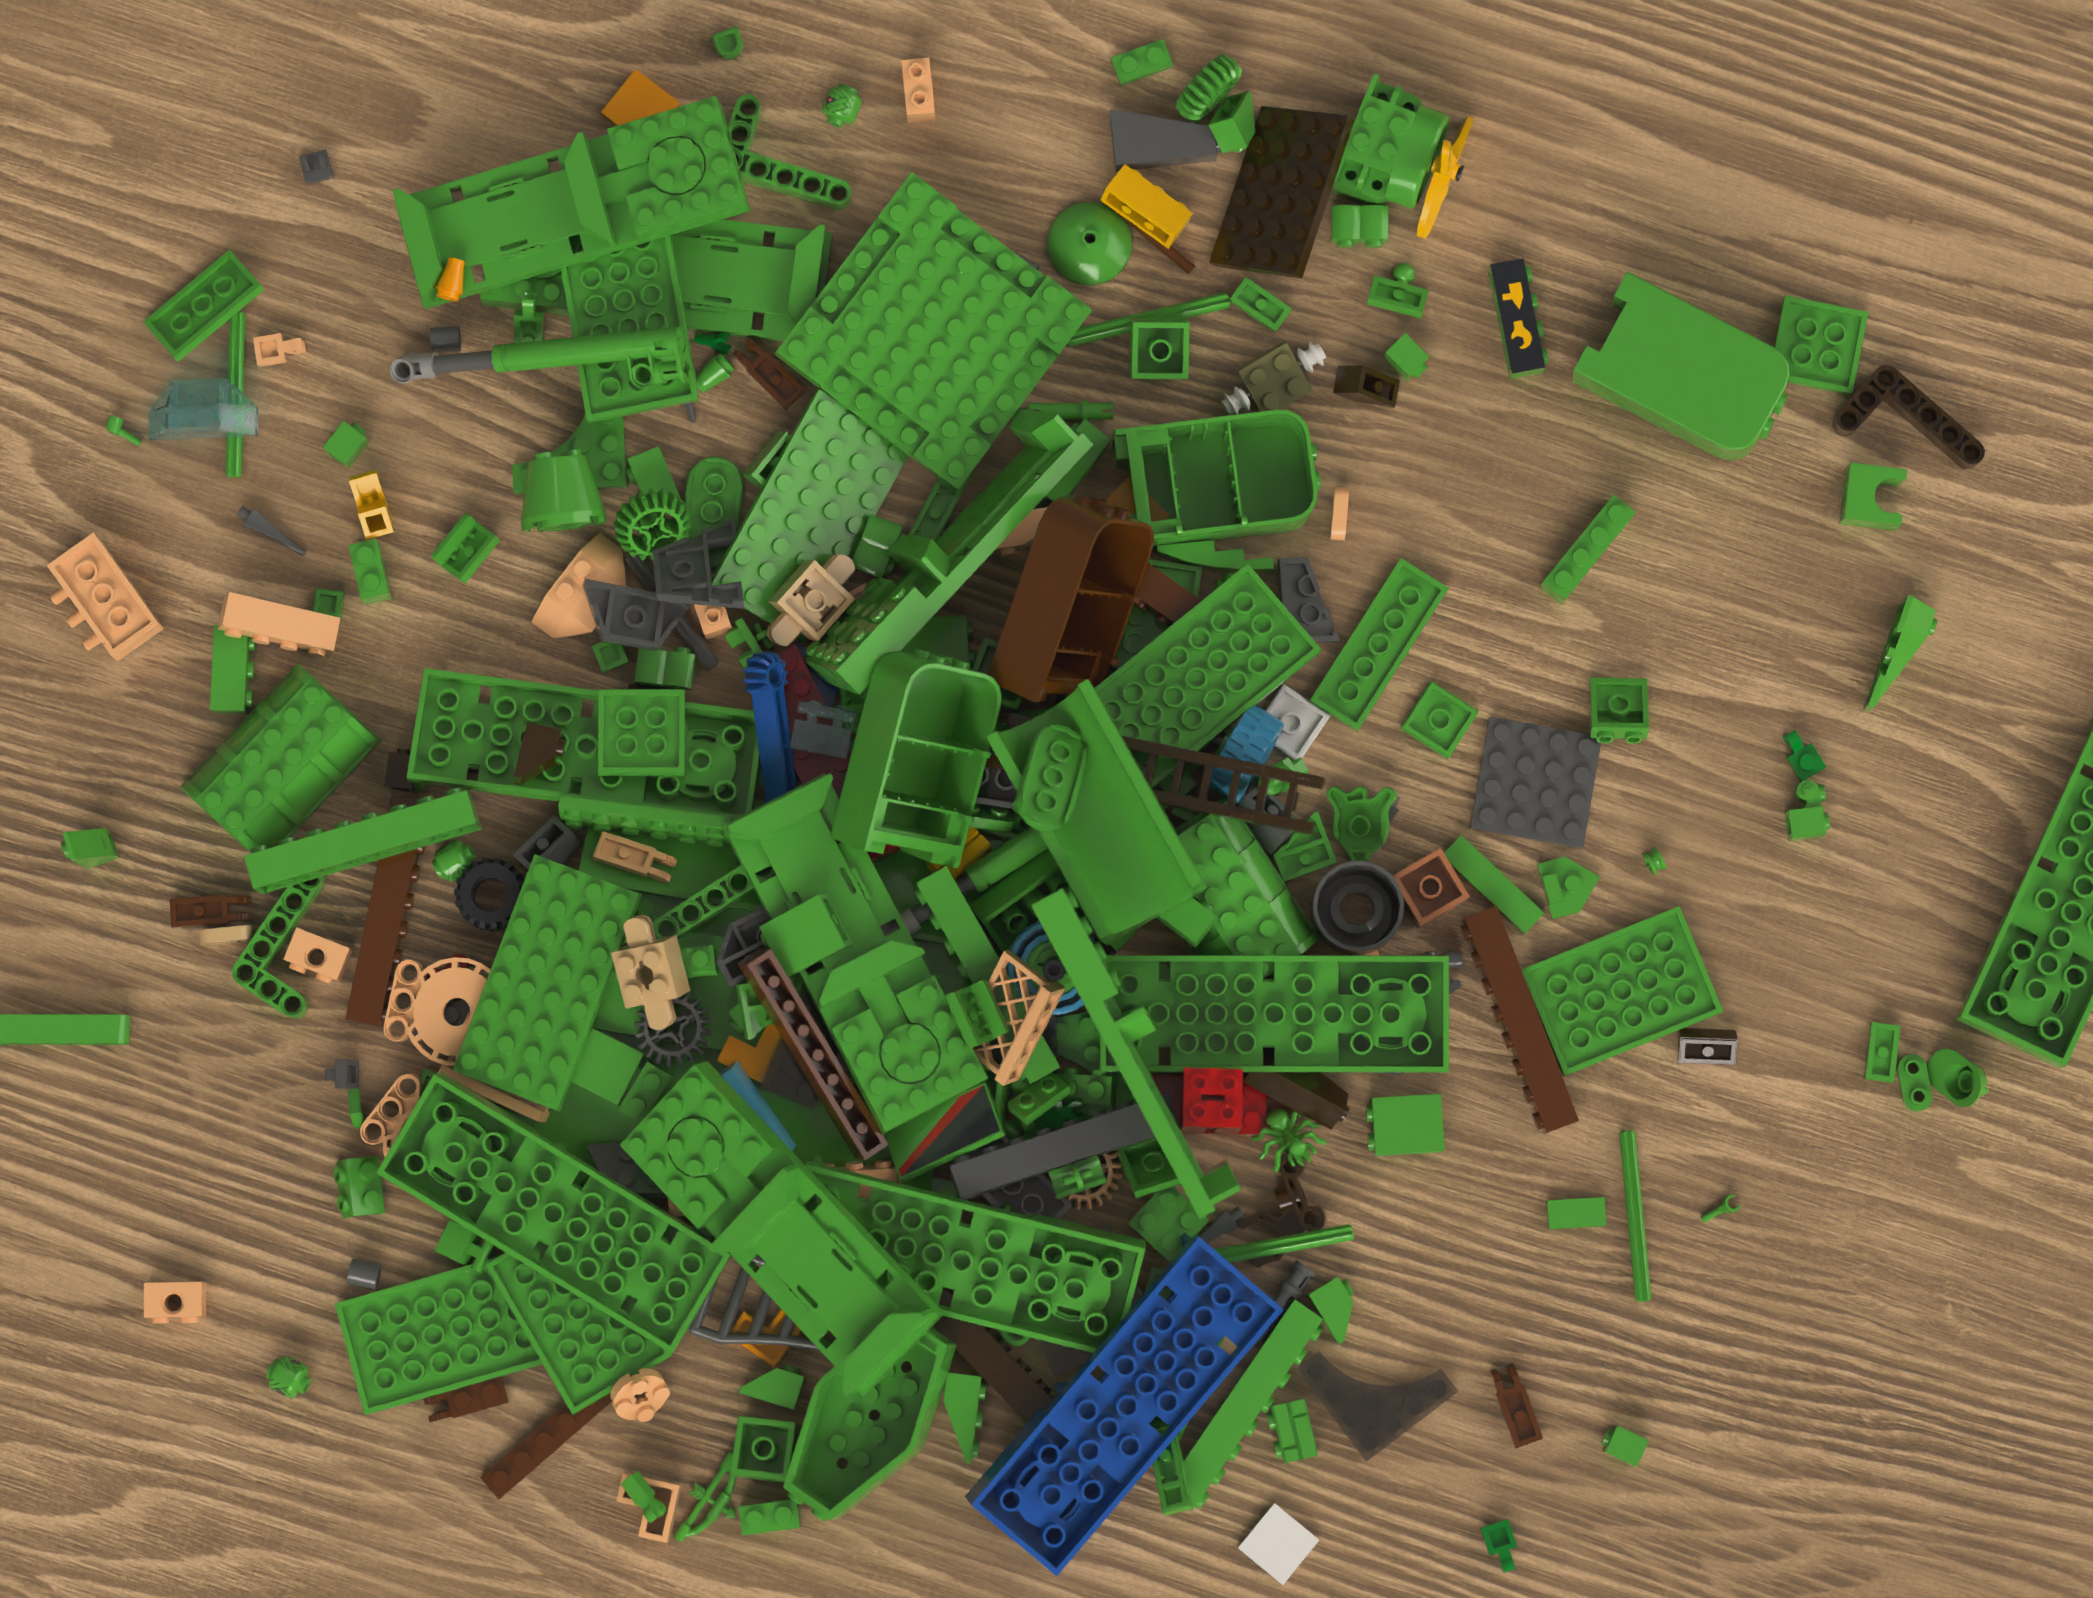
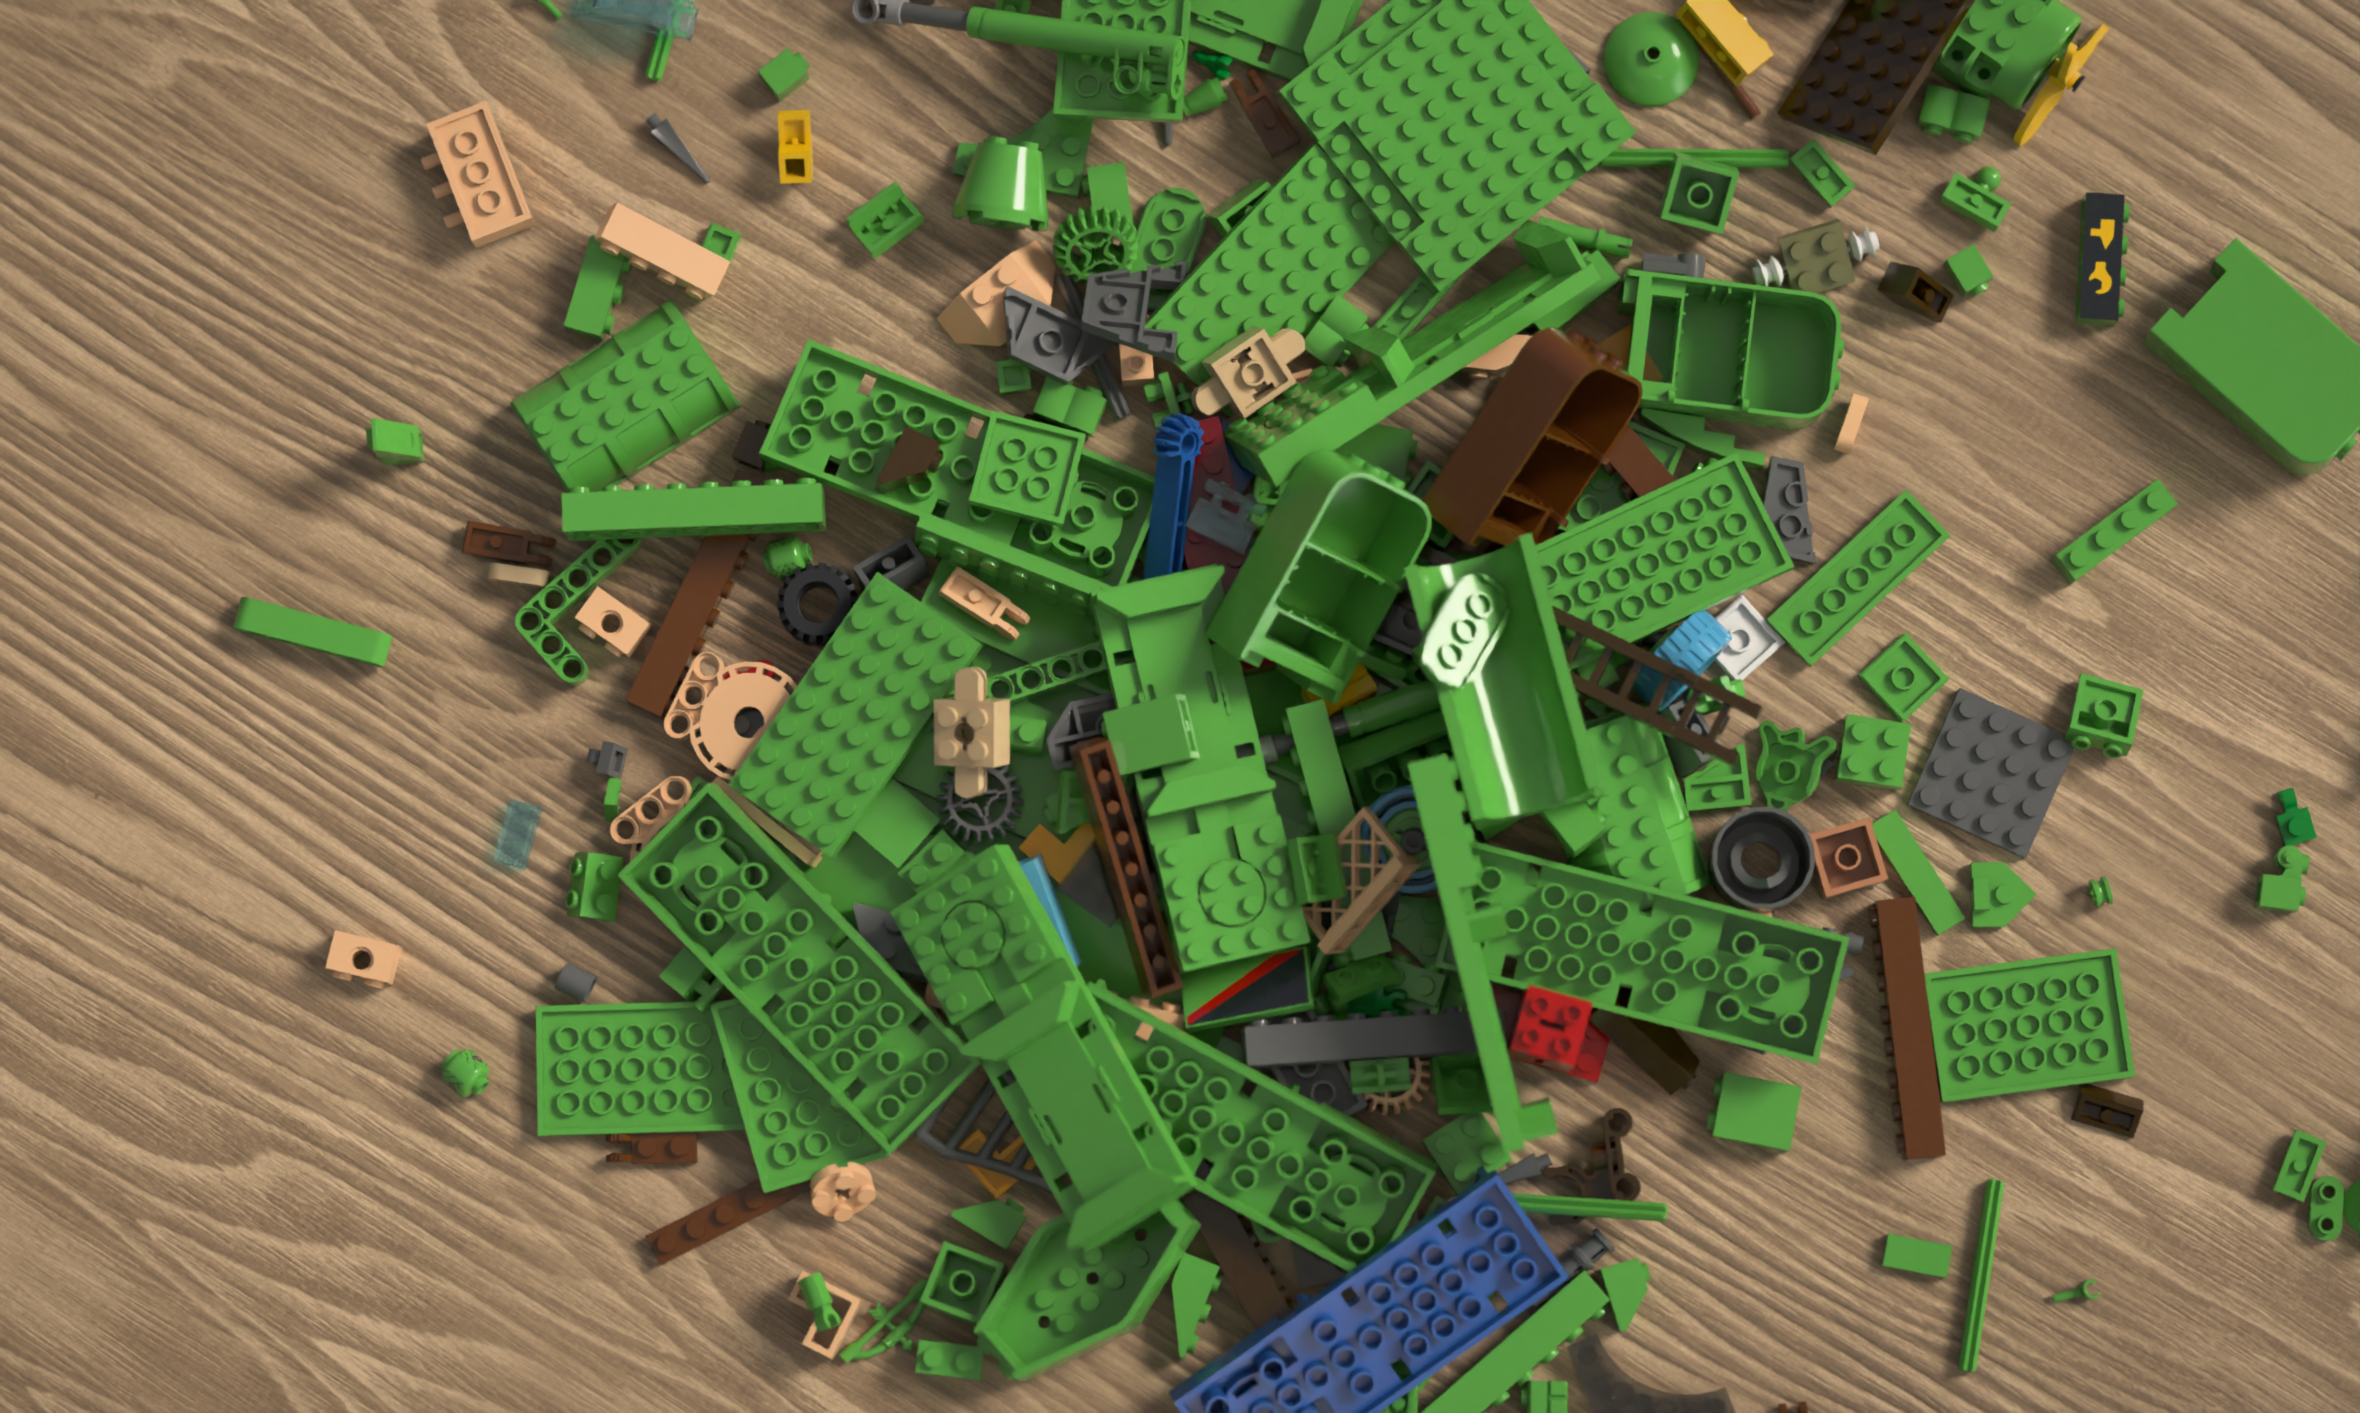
camera: 15 degrees right, 0 degrees up
bright green brick [348,539,393,605] -> none
bright green animal [1251,1108,1326,1172] -> none
none -> clear light blue tile [493,799,543,870]
none -> dark grey piece [1641,253,1706,278]
none -> bright green brick [1834,714,1911,791]

